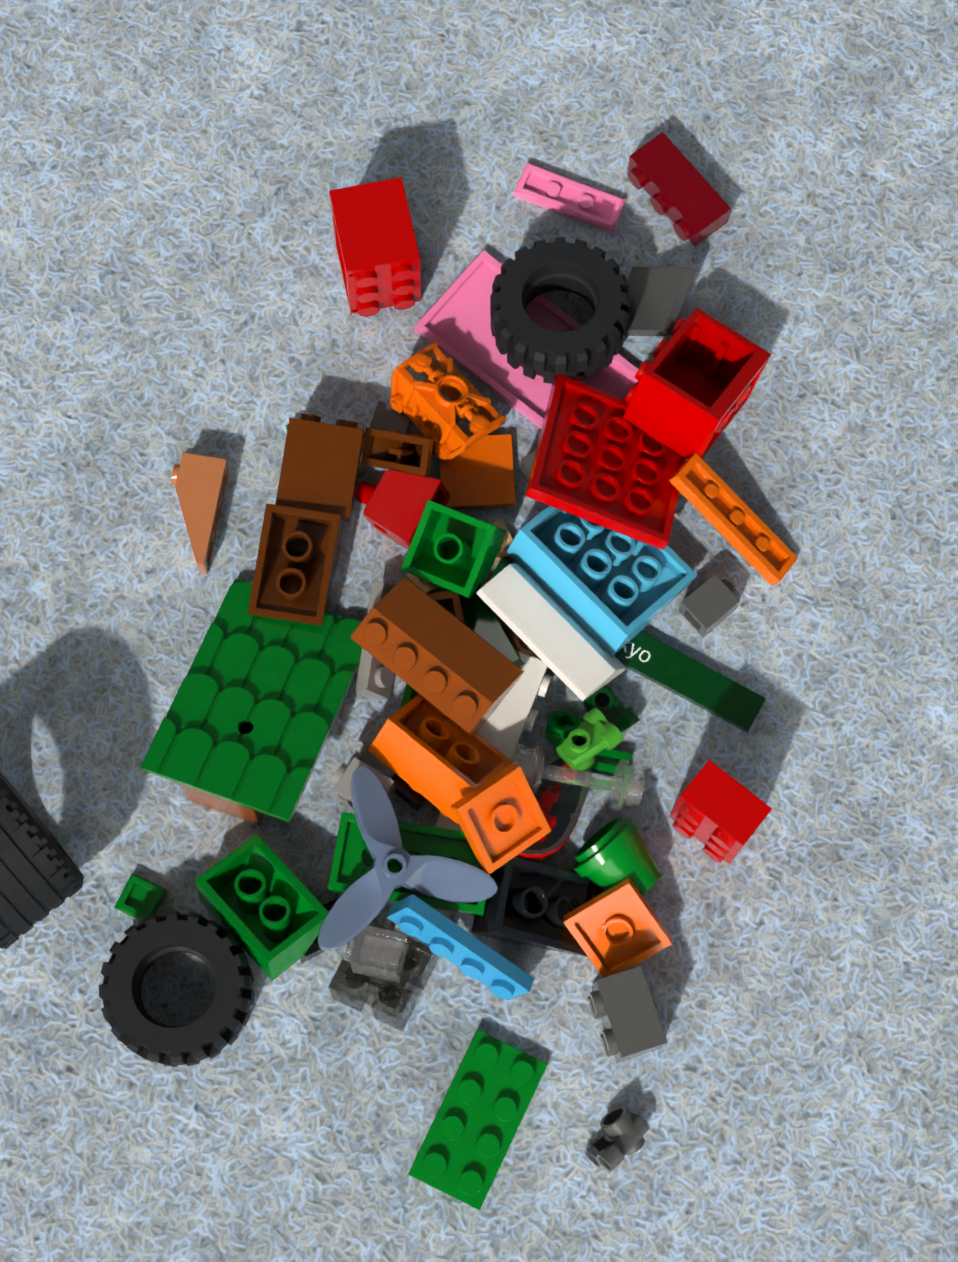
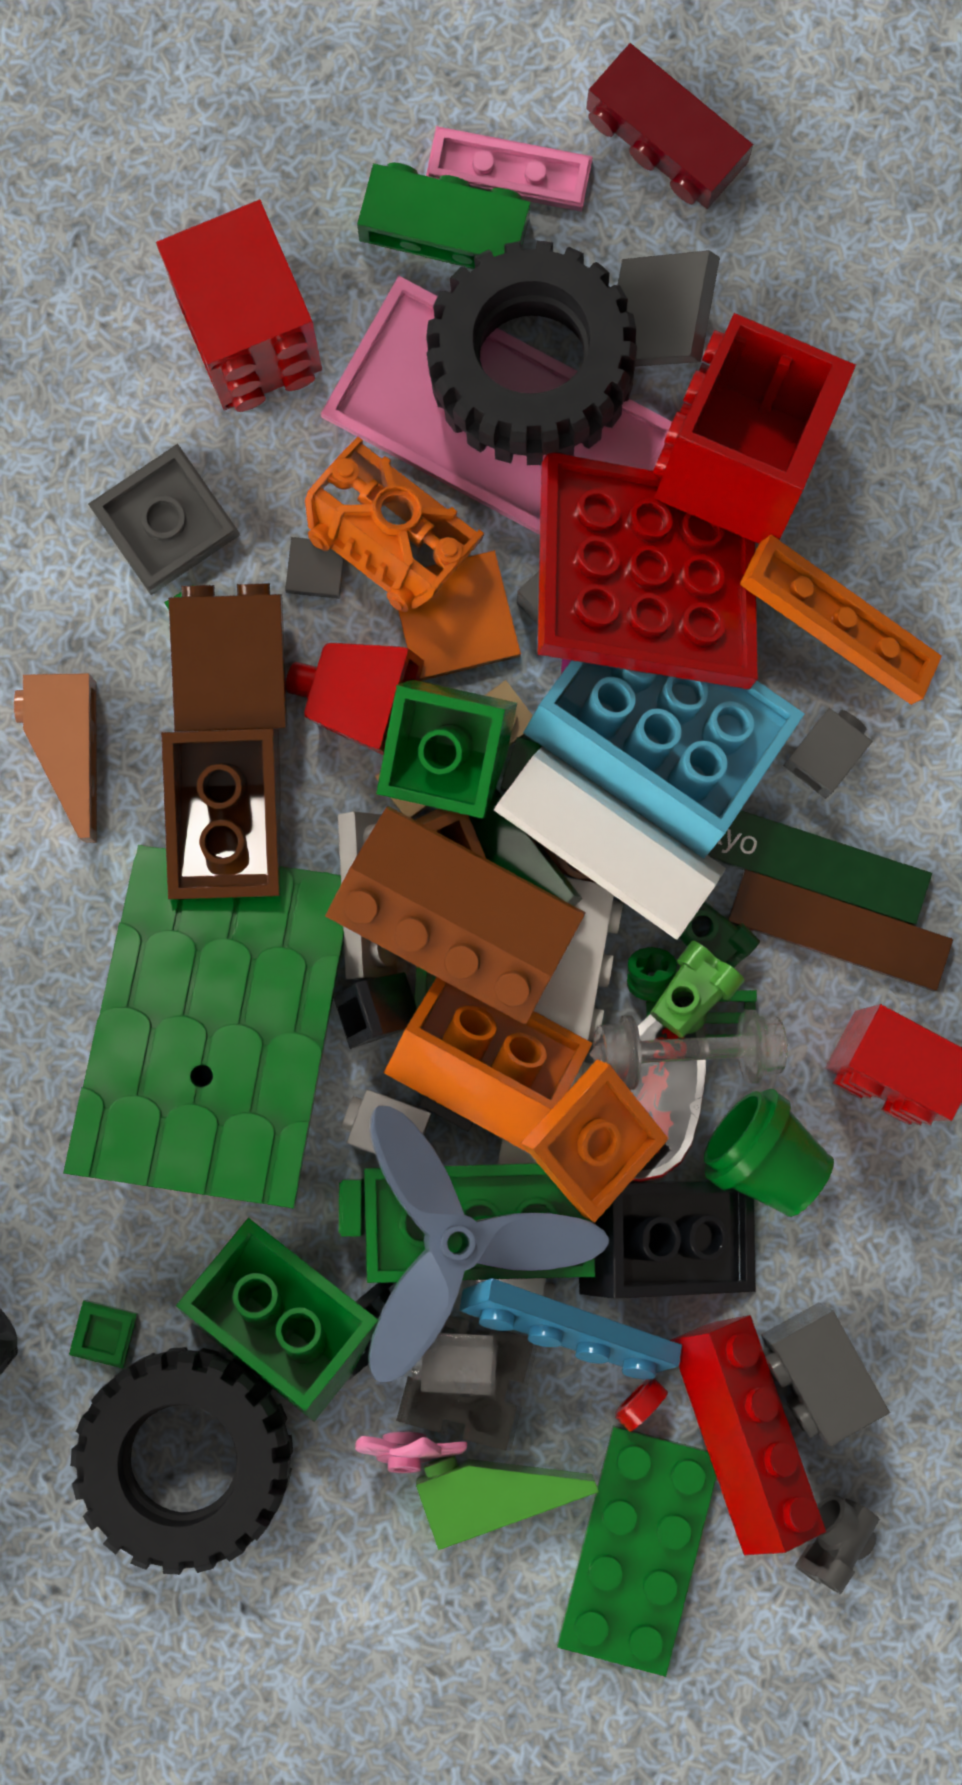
camera: 10 degrees left, 10 degrees up
reddish brown slope [361,427,434,476] -> none
orange tile [563,877,672,978] -> none
none -> dark grey plate [88,444,240,595]
none -> black slope [333,972,417,1049]
none -> green tile [338,1179,364,1237]
none -> bright pink plate [355,1432,467,1473]
none -> green brick [357,162,530,269]
none -> bright green slope [416,1456,598,1550]
none -> red tile [615,1378,668,1432]
none -> red brick [670,1315,826,1555]
none -> reddish brown tile [728,869,954,992]

